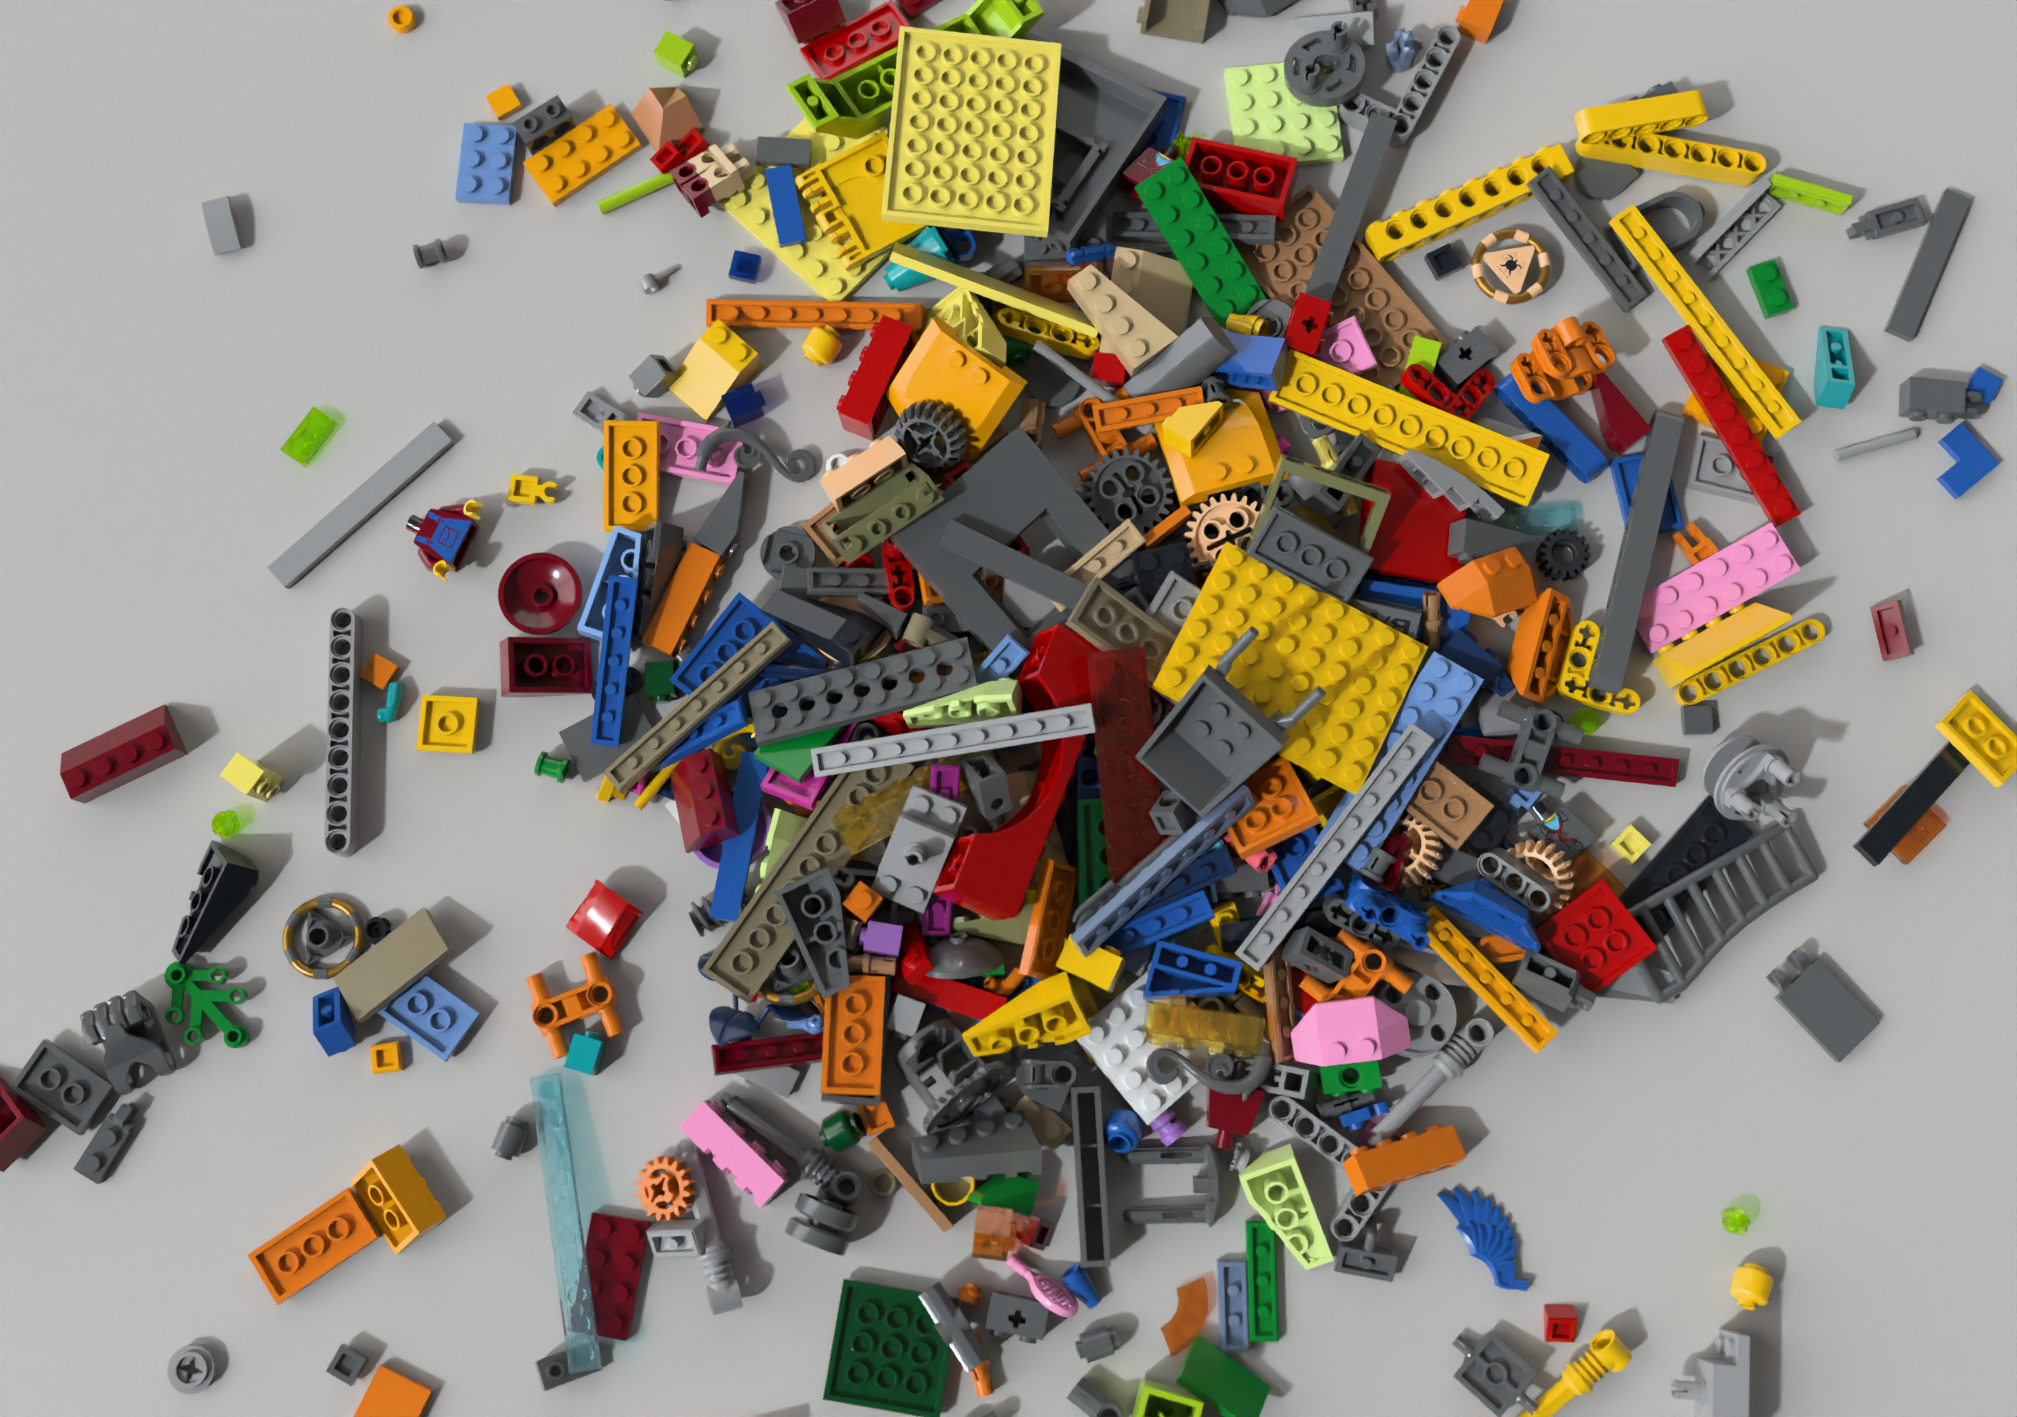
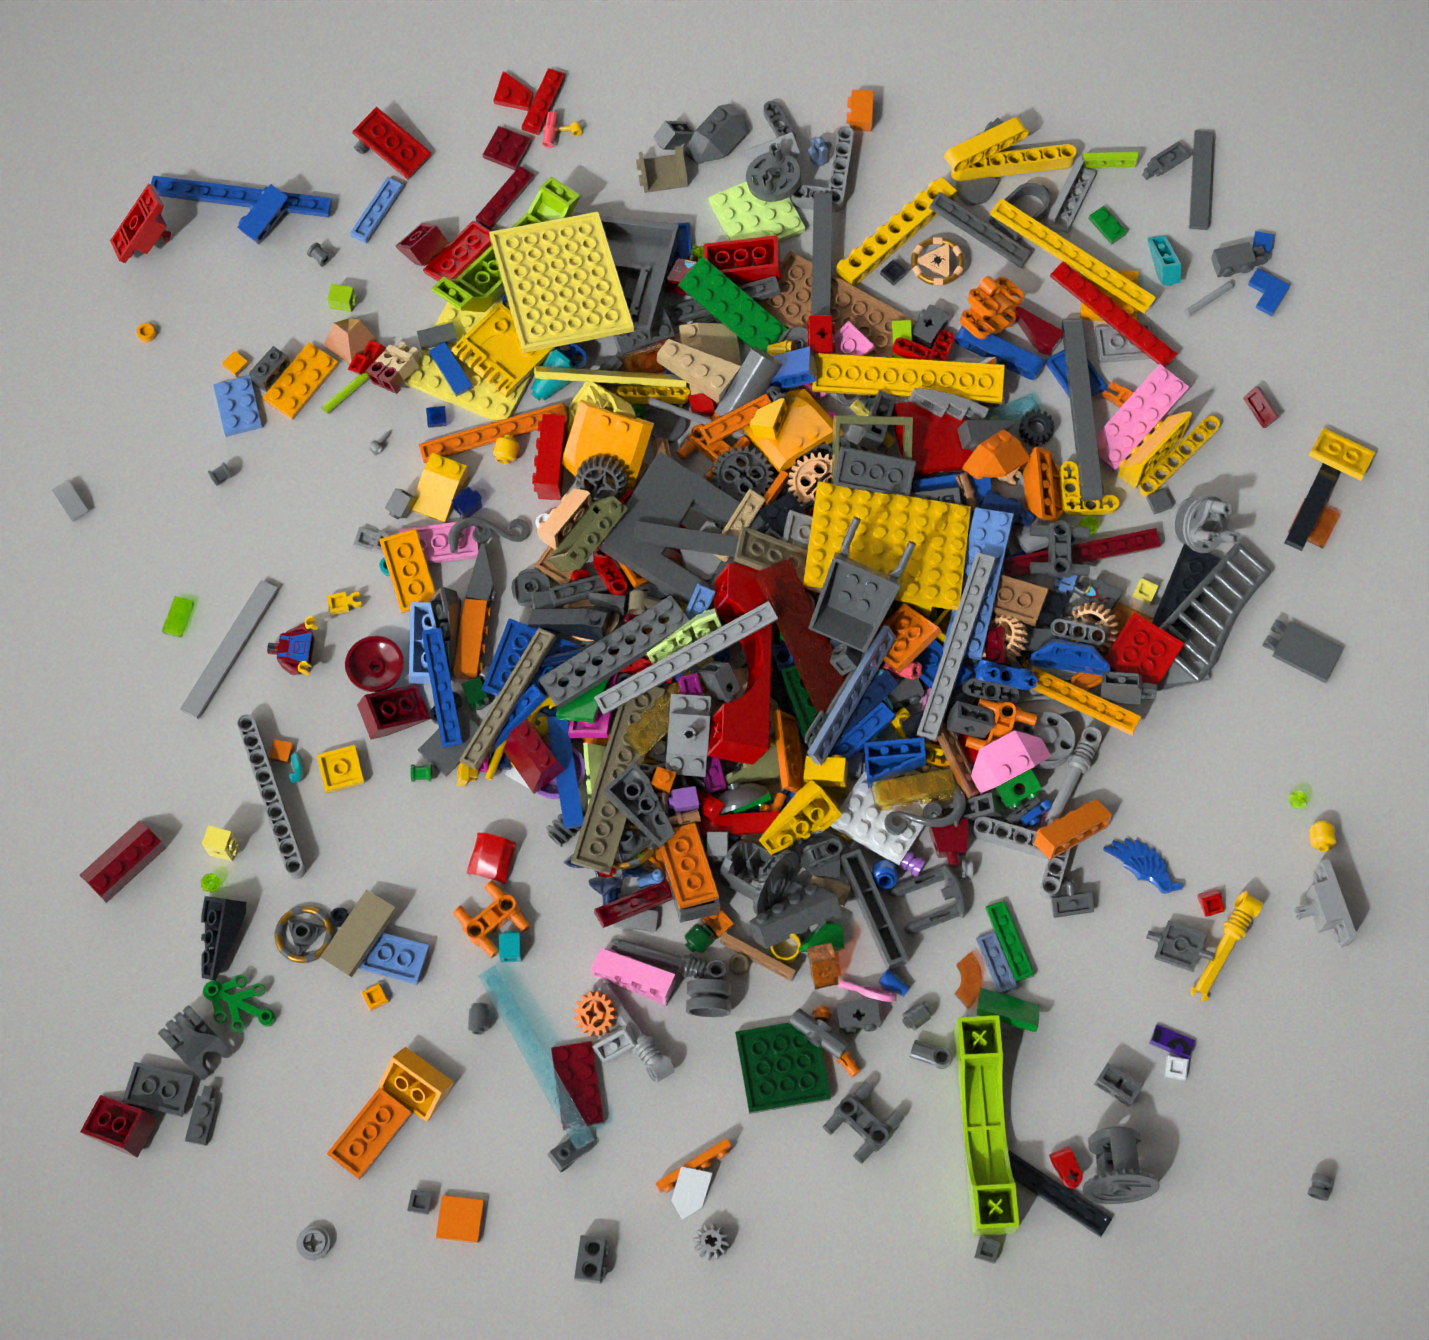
camera: 20 degrees left, 10 degrees down
blue slope [313,987,356,1057] -> none
dark red tile [1014,1215,1054,1251] -> none
blue axle [1066,243,1116,265] -> none
yellowish green wedge [1239,1144,1334,1270] -> none
dark grey bush [1359,846,1396,885] -> none

